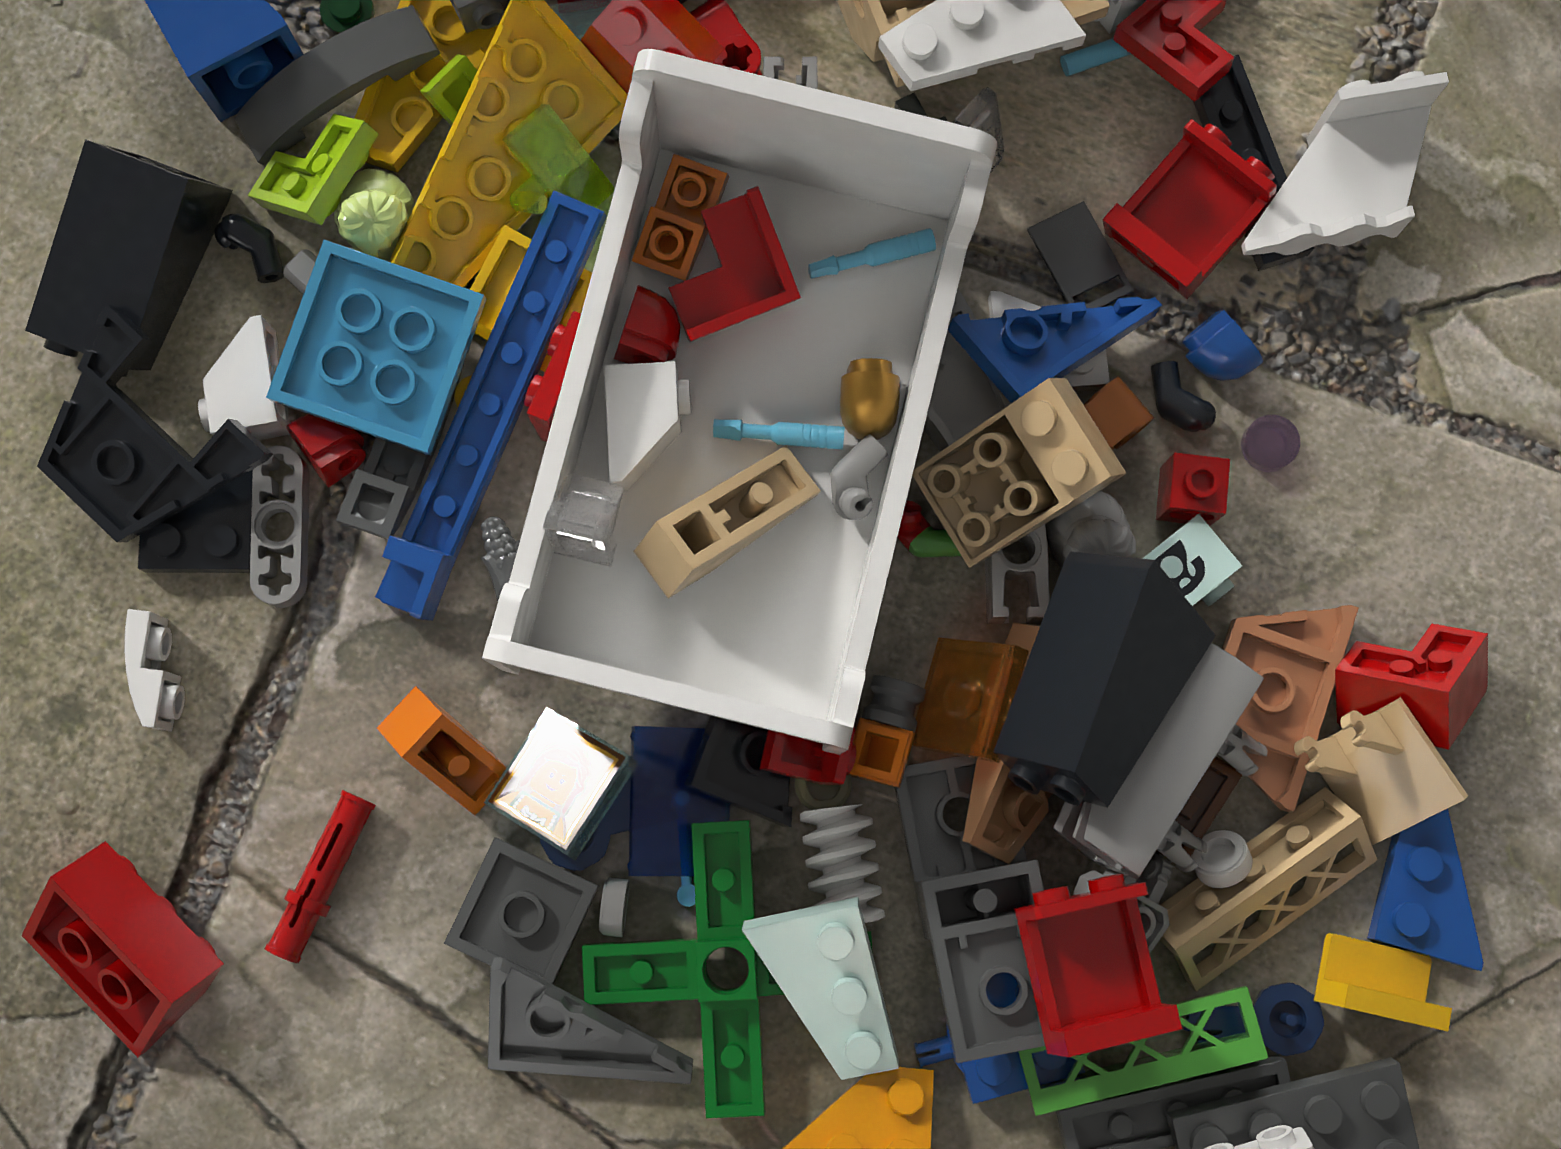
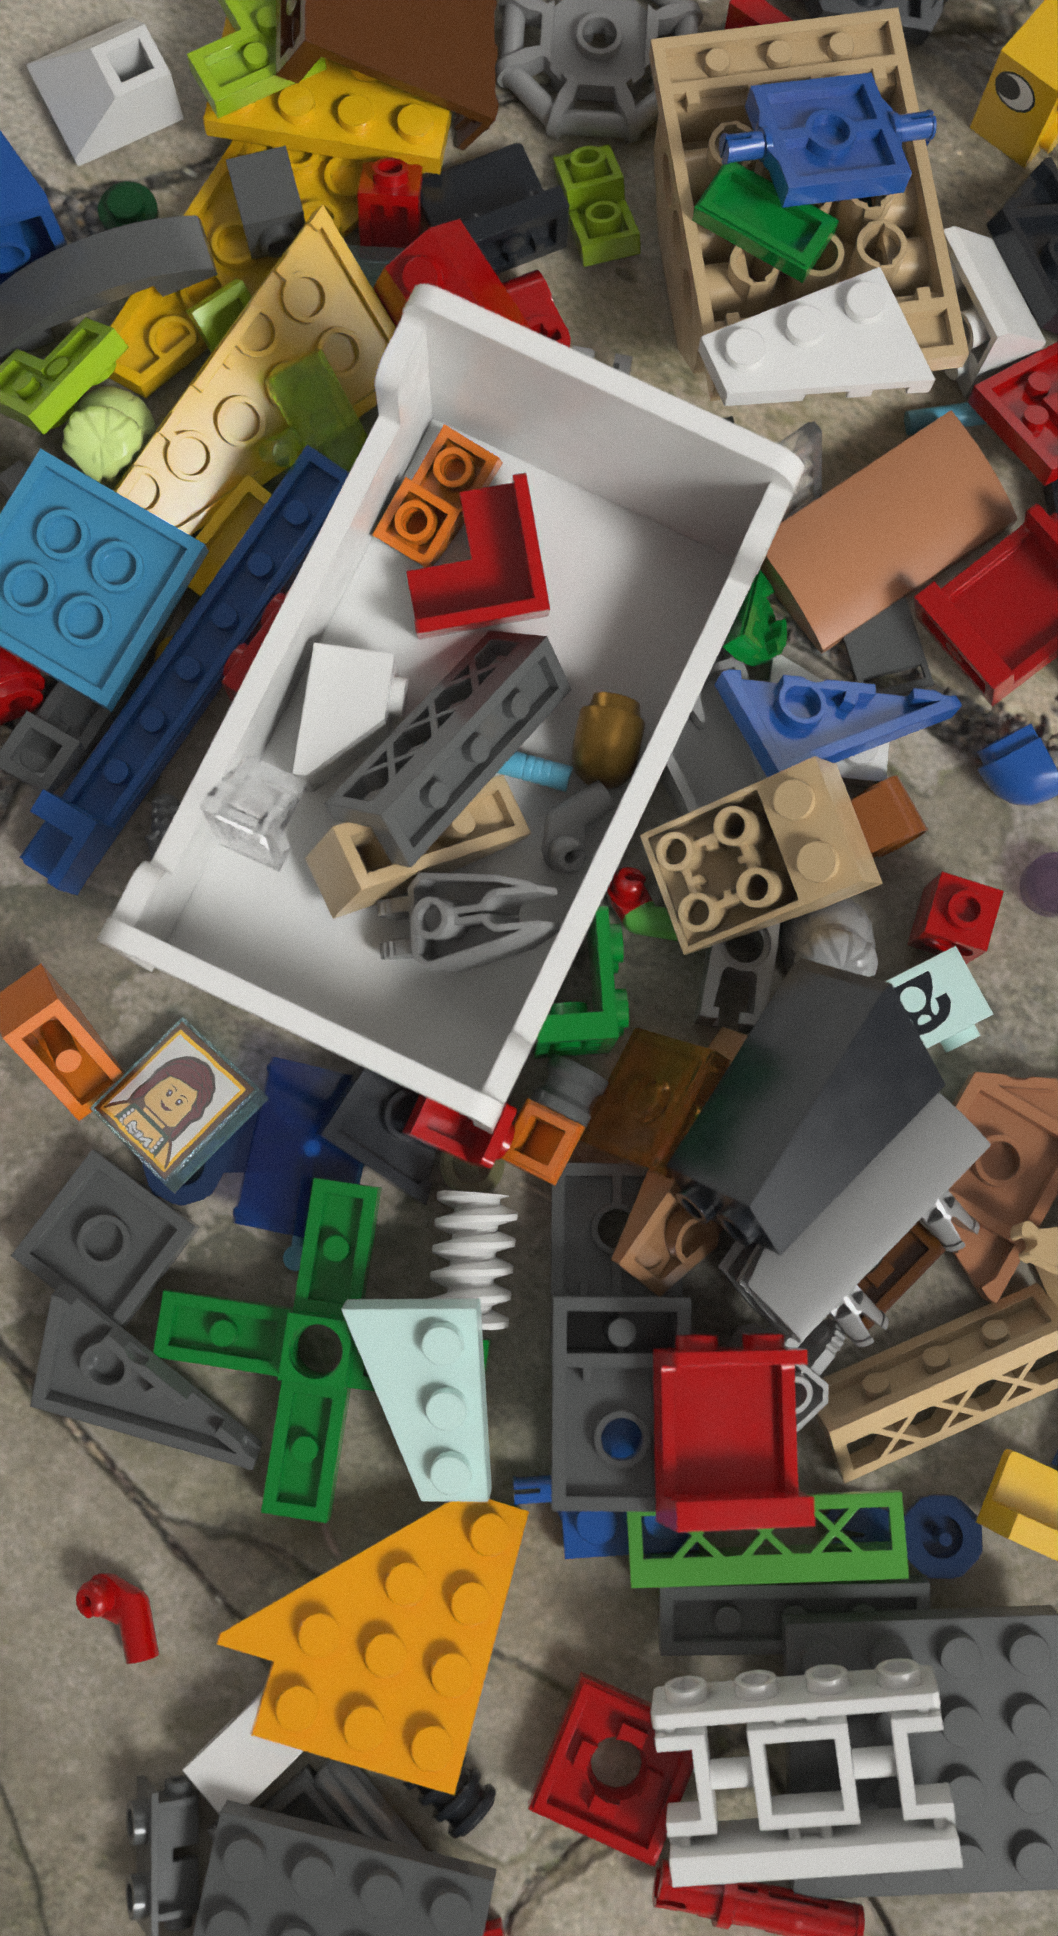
camera: 10 degrees right, 0 degrees up
light grey tile [599,877,629,937] -> none
red piece [613,285,681,364] -> none
medium azure piece [808,228,936,279] -> none
black arm [1151,361,1216,432] -> none
white tile [1191,830,1252,888] -> none
none -> dark grey fence [324,630,572,868]
none -> light grey hinge [377,873,560,972]
none -> green bracket [533,906,629,1059]
none -> green tile [722,570,787,667]
none -> nougat slope [760,410,1018,654]

